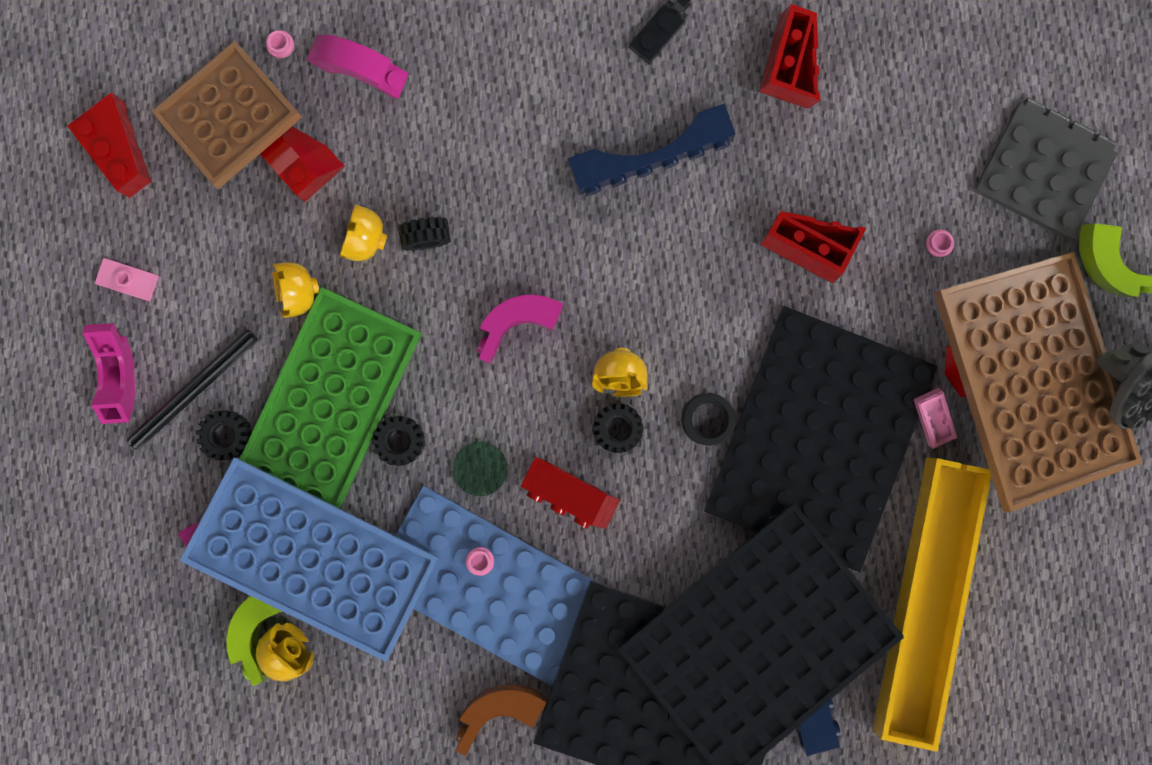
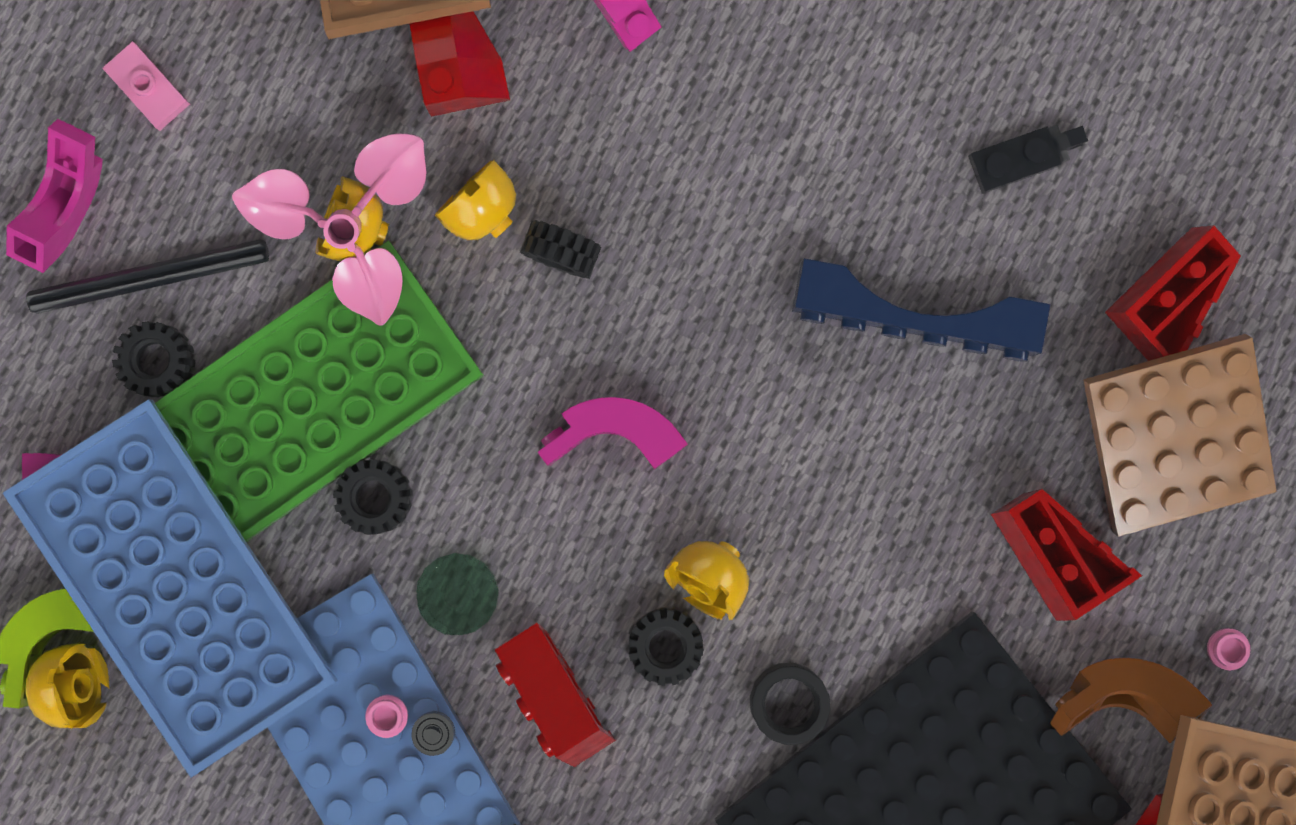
camera: 35 degrees right, 0 degrees up
none -> bright pink plant [232,133,427,326]
none -> dark grey tile [411,711,455,756]
none -> dark orange arch [1050,658,1212,743]
none -> medium nougat plate [1083,334,1277,537]

